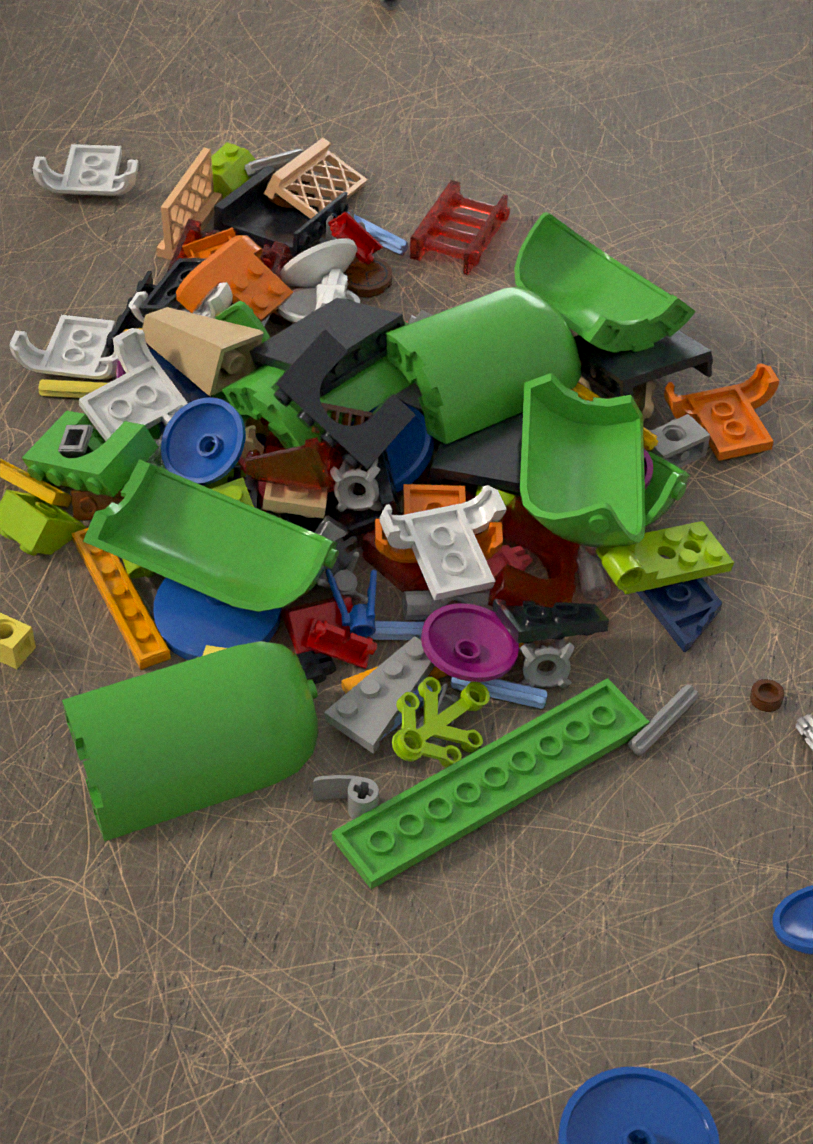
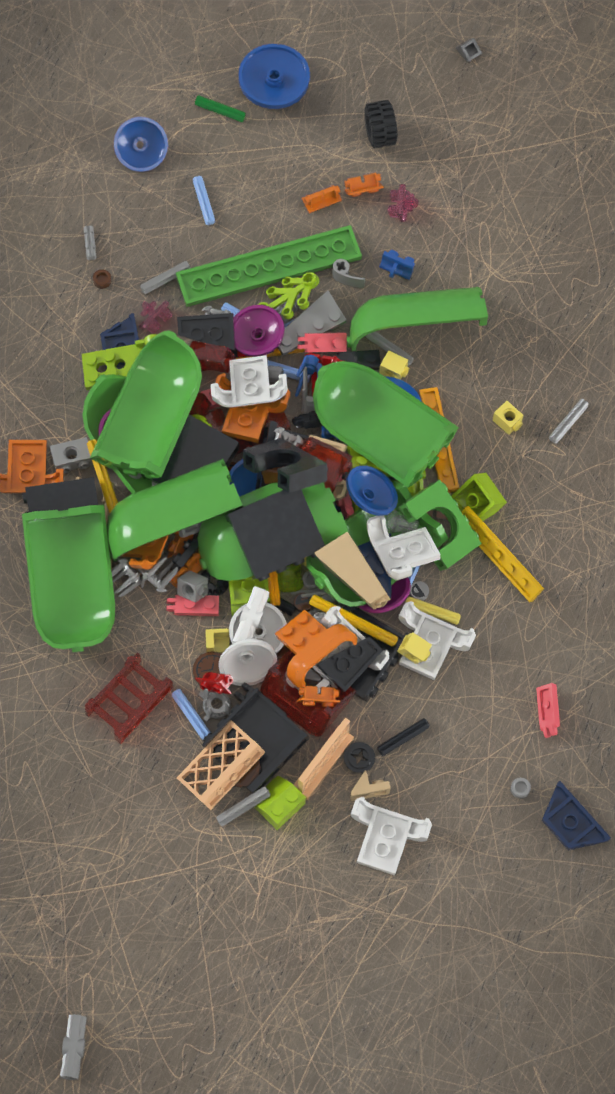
camera: 165 degrees left, 20 degrees up
flat silver slope [58,425,94,458] -> none
flat silver slope [315,516,348,541] -> none
none -> clear pink hips [139,300,173,334]
none -> light blue axle [193,176,215,225]
none -> green axle [195,95,246,122]
none -> light yellow panel [206,628,230,654]
none -> coral hinge [298,333,347,352]
none -> orange hinge [302,185,342,213]
none -> orange hinge [344,173,383,197]
none -> black gear [344,742,375,774]
none -> tan slope [350,770,391,801]
none -> black tyre [364,100,398,148]
none -> black axle [377,718,430,756]
none -> blue hips [379,249,415,280]
none -> clear pink hips [388,184,419,222]
none -> light yellow brick [397,632,432,664]

